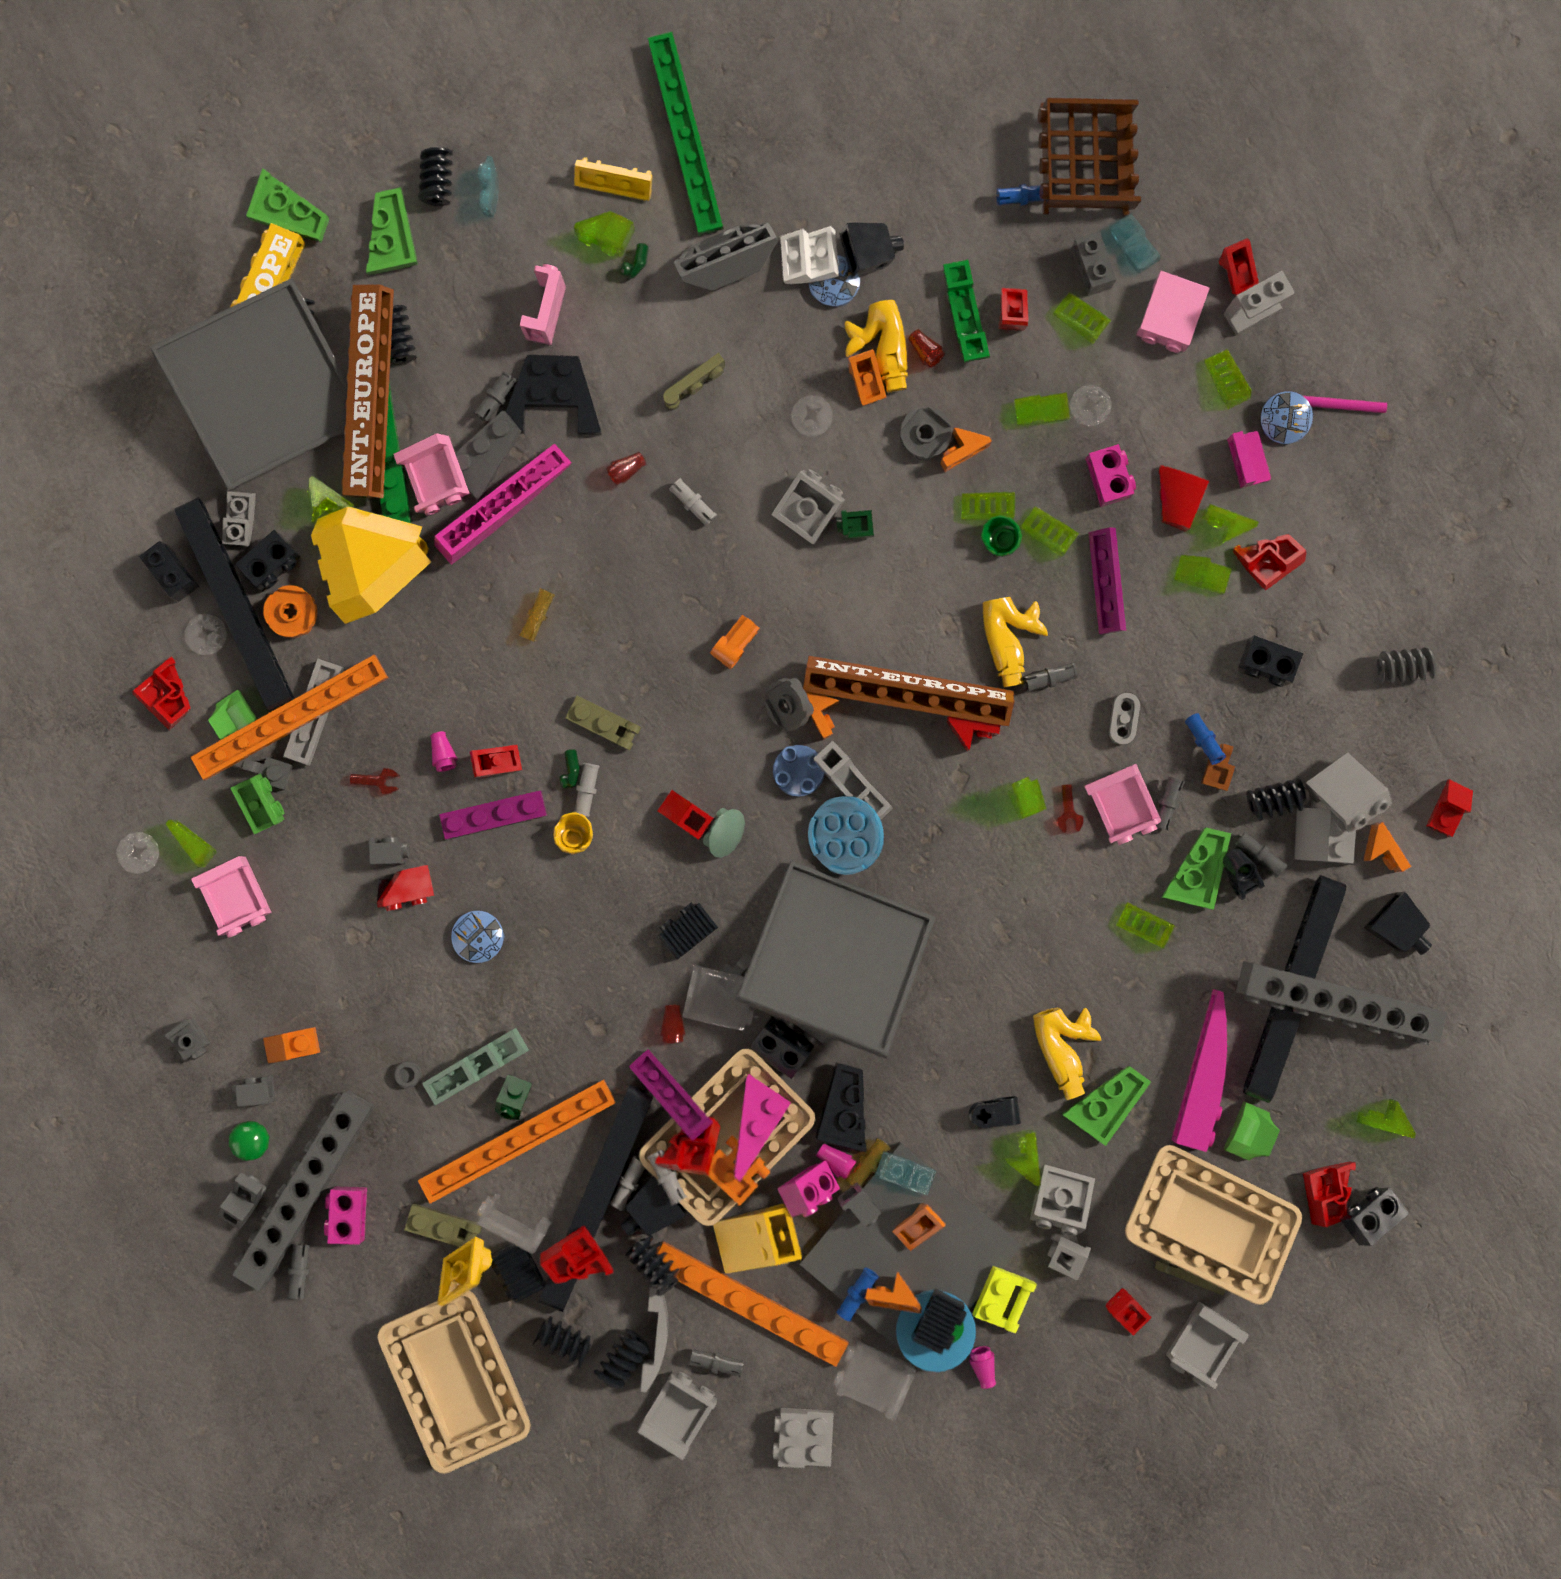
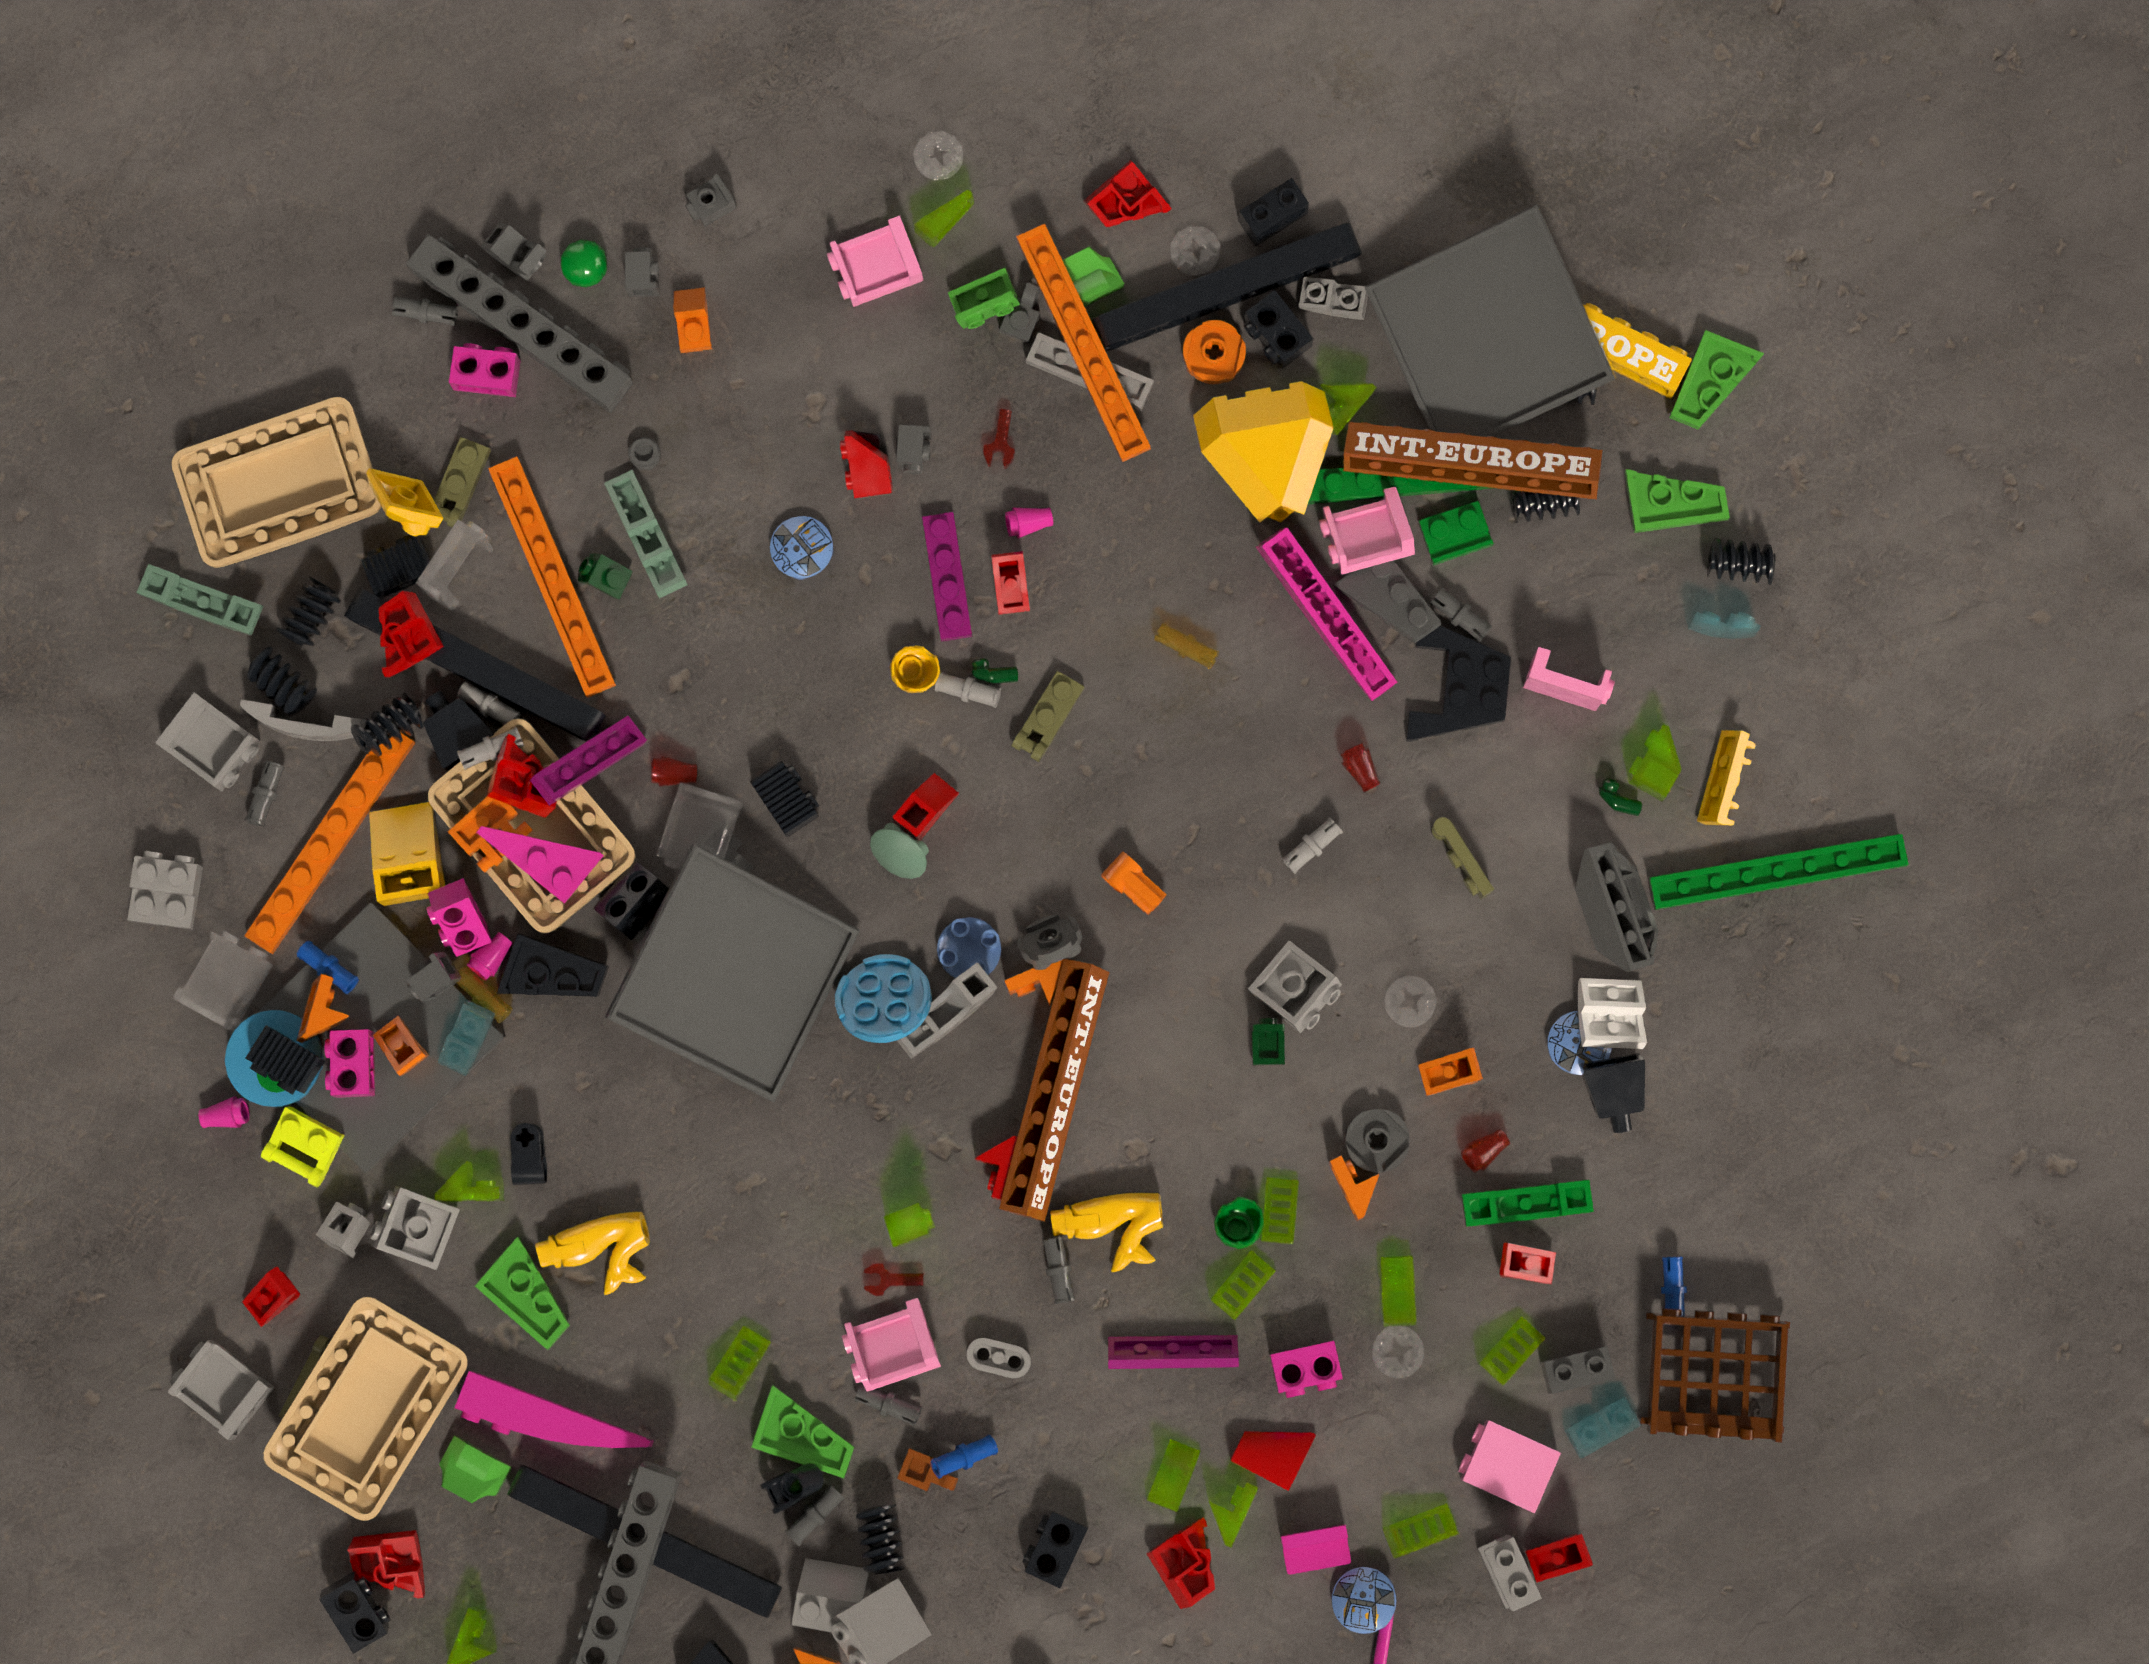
camera: 100 degrees right, 5 degrees down
yellow piece [845,300,908,392] -> none
none -> sand green slope [136,564,264,636]
none -> dark pink brick [325,1029,375,1098]
none -> green plate [1418,501,1494,566]

